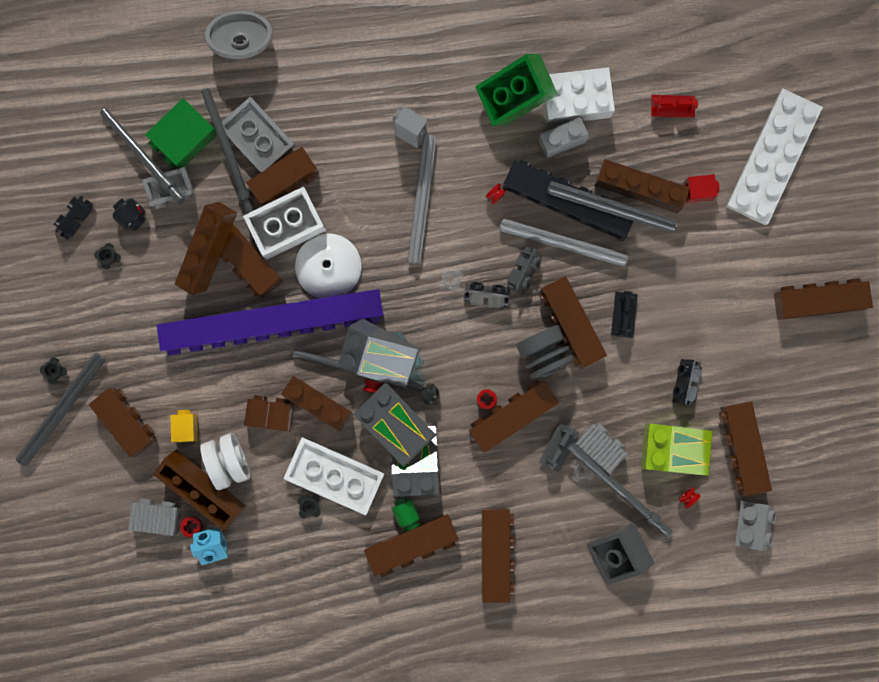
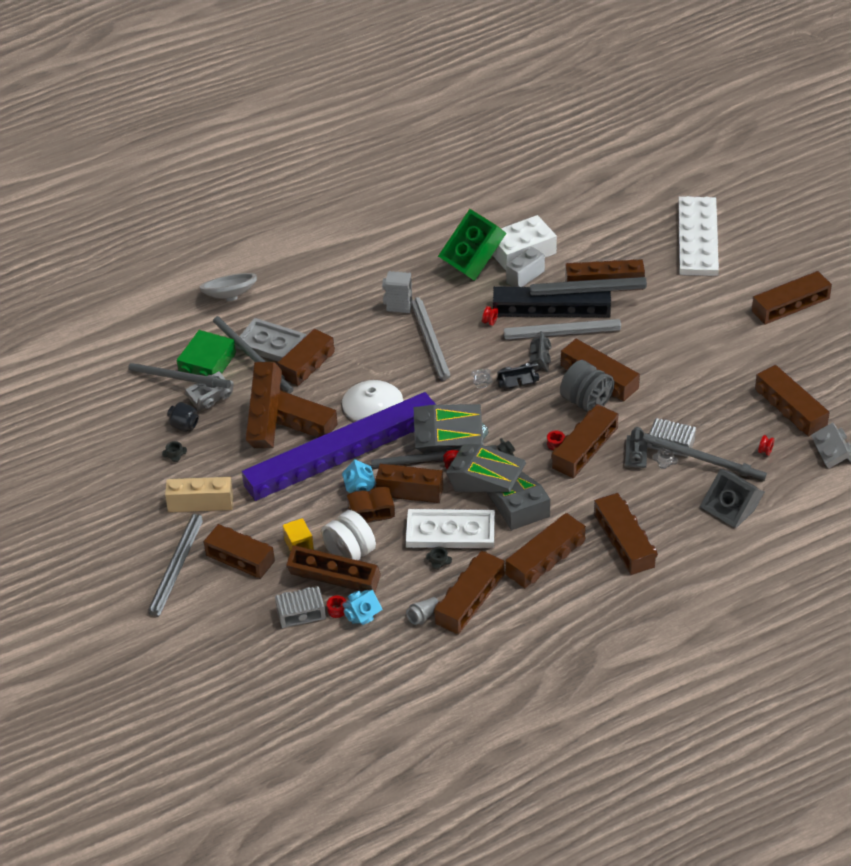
camera: 20 degrees left, 40 degrees down
pearl dark grey plate [40,357,67,384] -> none
black hinge [53,195,94,240] -> none
white brick [243,187,326,260] -> none
green brick [391,496,421,532] -> none
black hinge [611,291,638,338] -> none
lime slope [641,424,712,476] -> none
red hinge [651,95,698,118] -> none
black hinge [672,359,702,407] -> none
red brick [683,174,720,203] -> none
none -> tan brick [165,477,233,512]
none -> medium azure brick [342,459,376,493]
none -> light grey cone [406,597,439,625]
none -> reddish brown brick [434,550,505,635]

